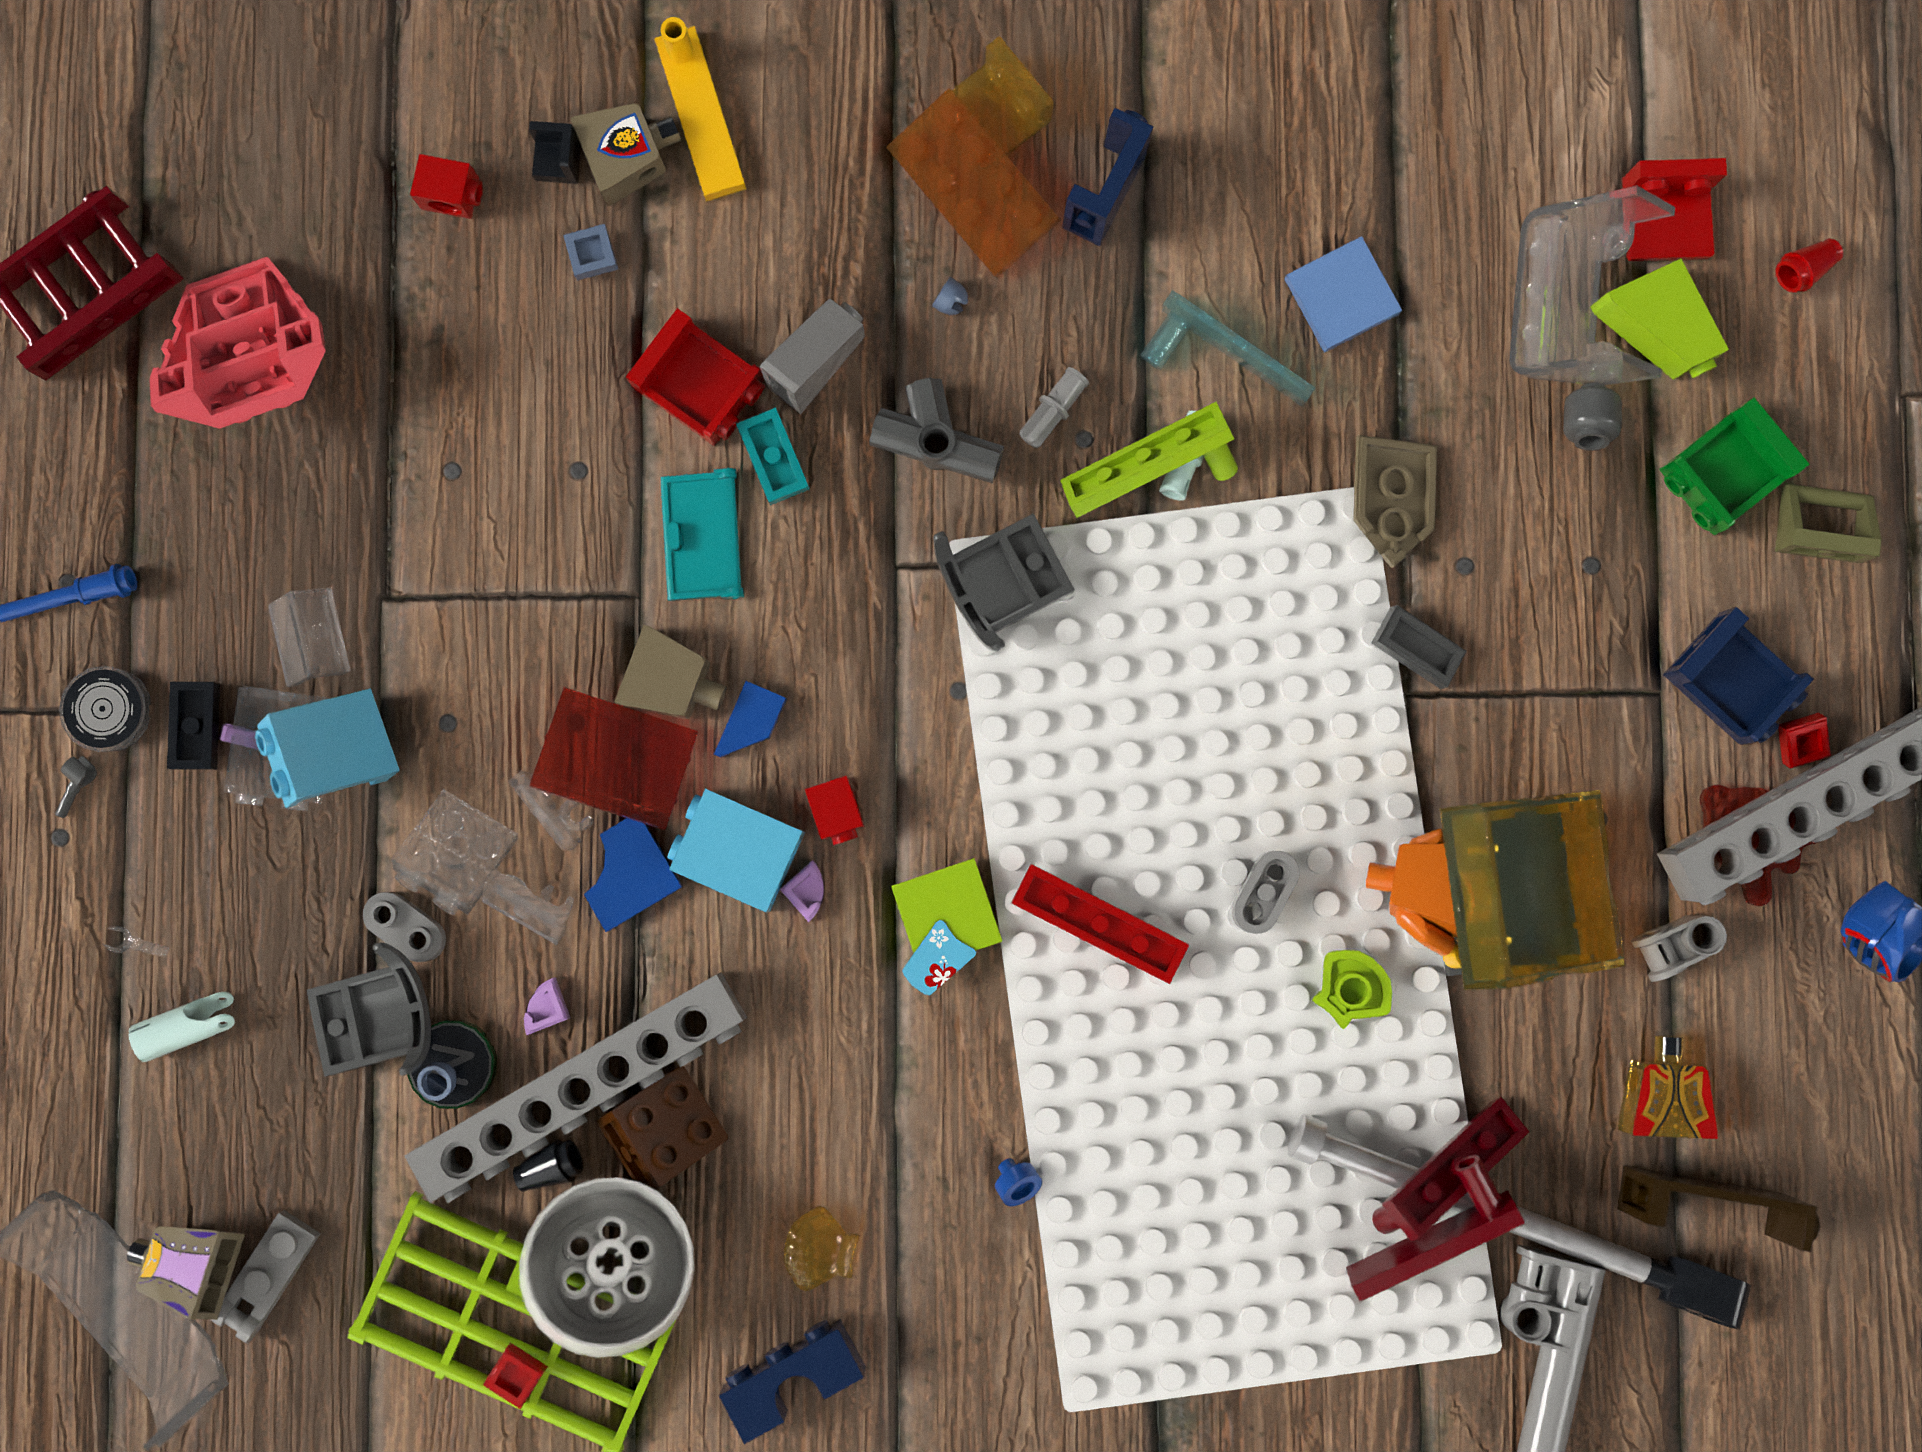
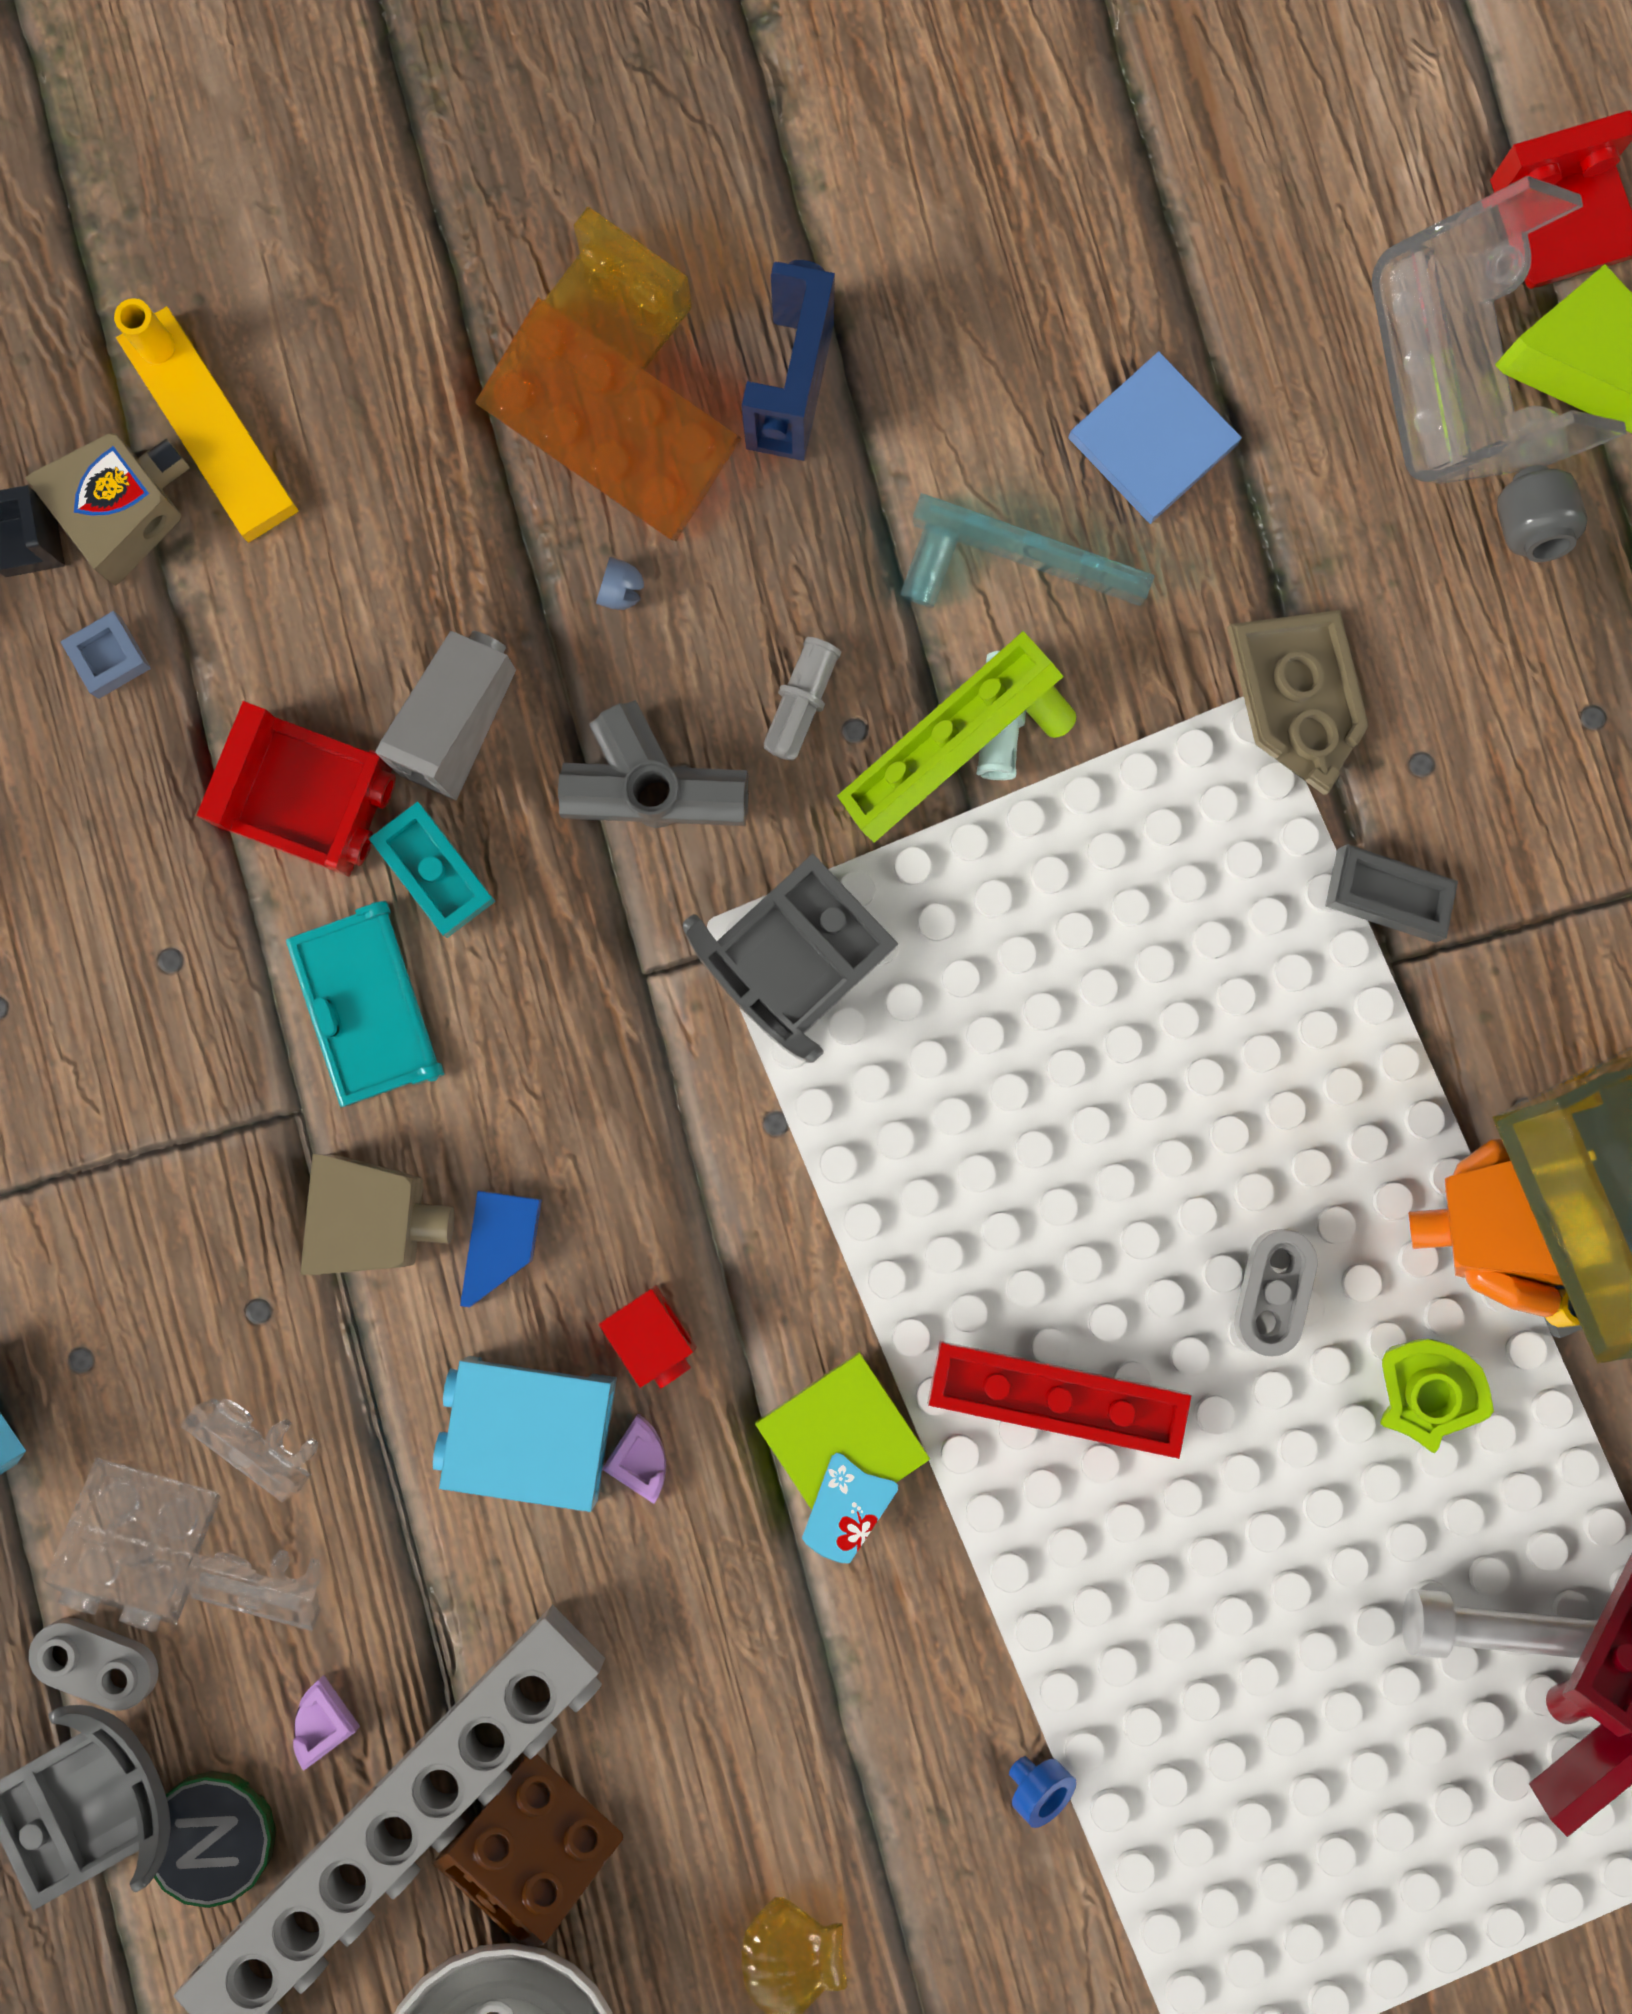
camera: 10 degrees left, 0 degrees up
sand blue hinge [417,1062,458,1101] -> none
black cone [513,1140,583,1192] -> none
clear red piece [529,687,698,830] -> none
blue tile [584,812,683,932] -> none

